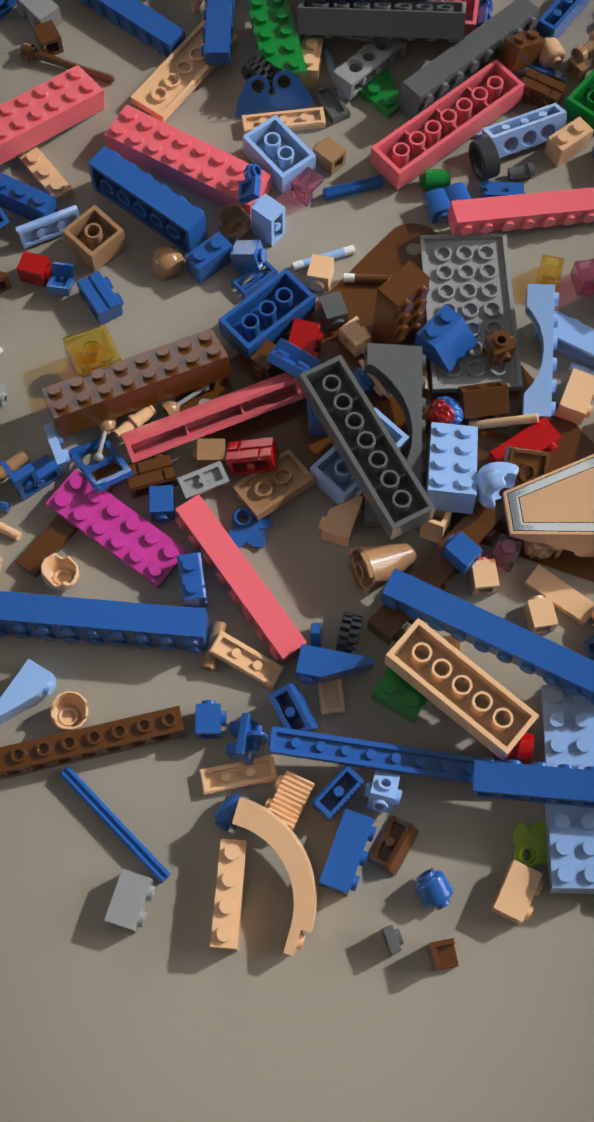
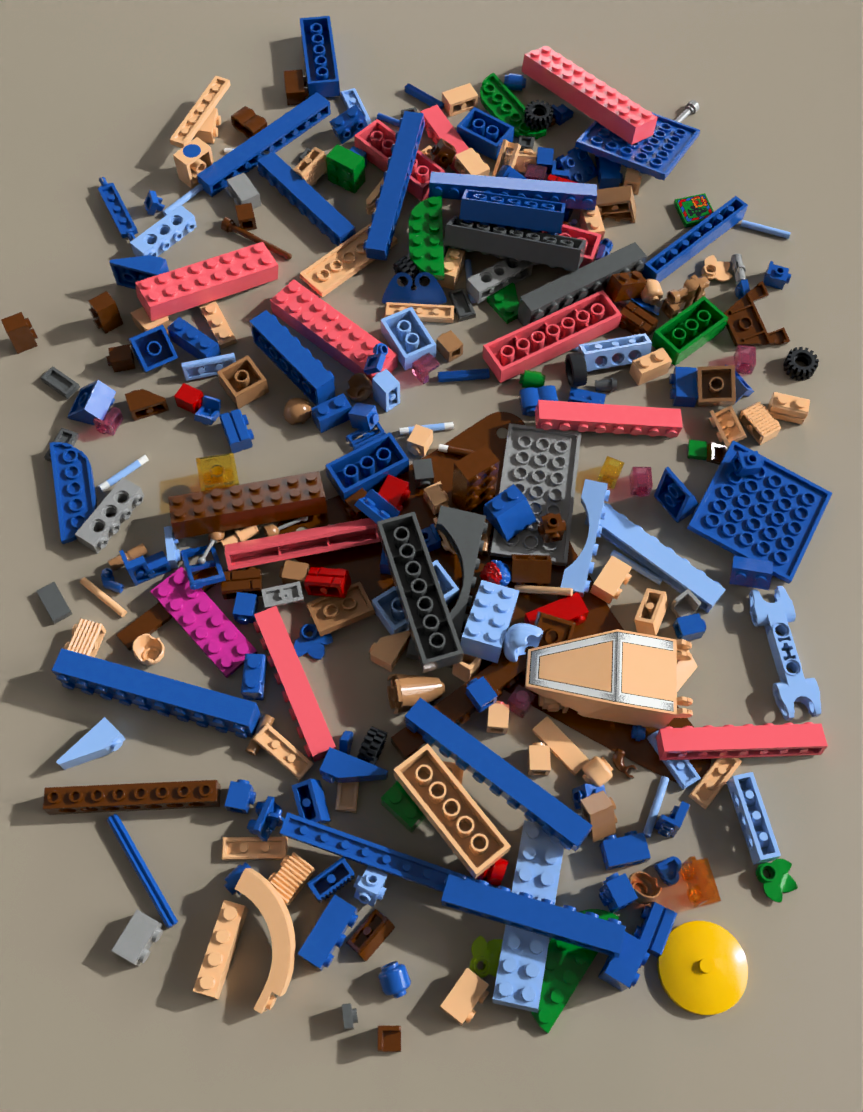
camera: 10 degrees right, 5 degrees down
light nougat hair [50,691,88,732] -> none

